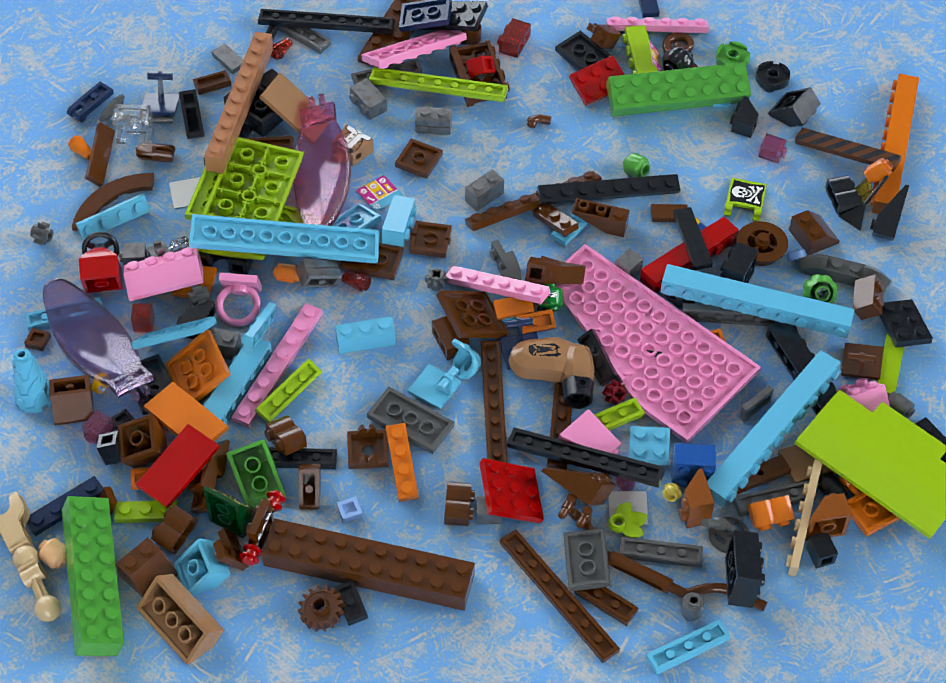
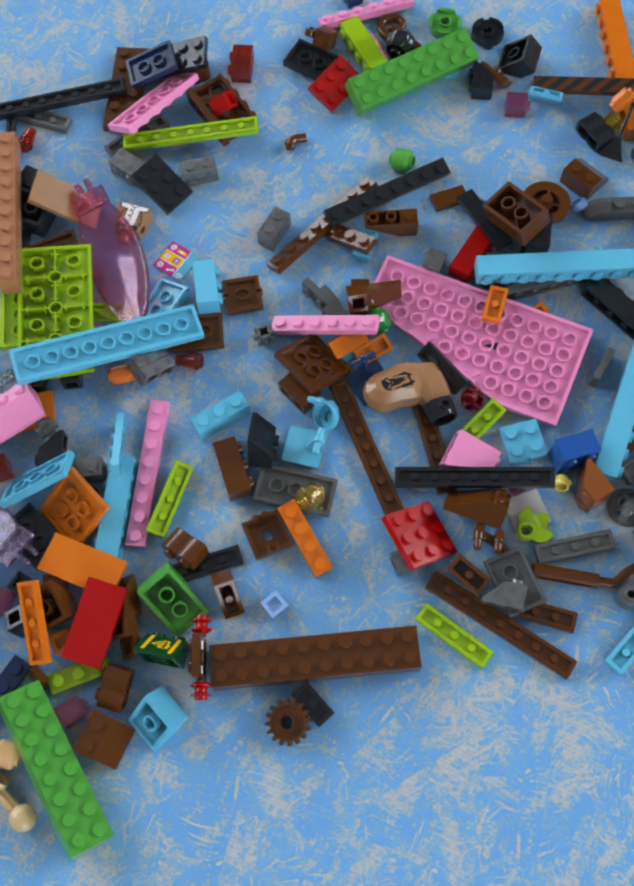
camera: 15 degrees left, 15 degrees up
medium nougat slope [136,574,224,665] -> none
reddish brown plate [213,528,249,571] -> none
bright pink tile [216,273,262,327] -> none
reddish brown plate [395,138,443,179] -> none
reddish brown brick [444,482,475,526] -> none
flag [724,178,767,221] -> none
bright green plant [802,274,838,304] -> none
none -> orange plate [16,579,52,666]
none -> clear pink brick [53,695,90,729]
none -> black plate [131,154,193,215]
none -> reddish brown brick [213,436,255,501]
none -> black slope [247,412,280,469]
none -> clear yellow head [295,482,325,511]
none -> lime tile [415,603,494,670]
none -> reddish brown brick [447,554,492,596]
none -> reddish brown plate [480,61,512,87]
none -> orange plate [481,285,509,325]
none -> flat silver slope [481,579,528,612]
none -> reddish brown brick [482,181,550,246]
none -> medium azure slope [528,86,564,105]

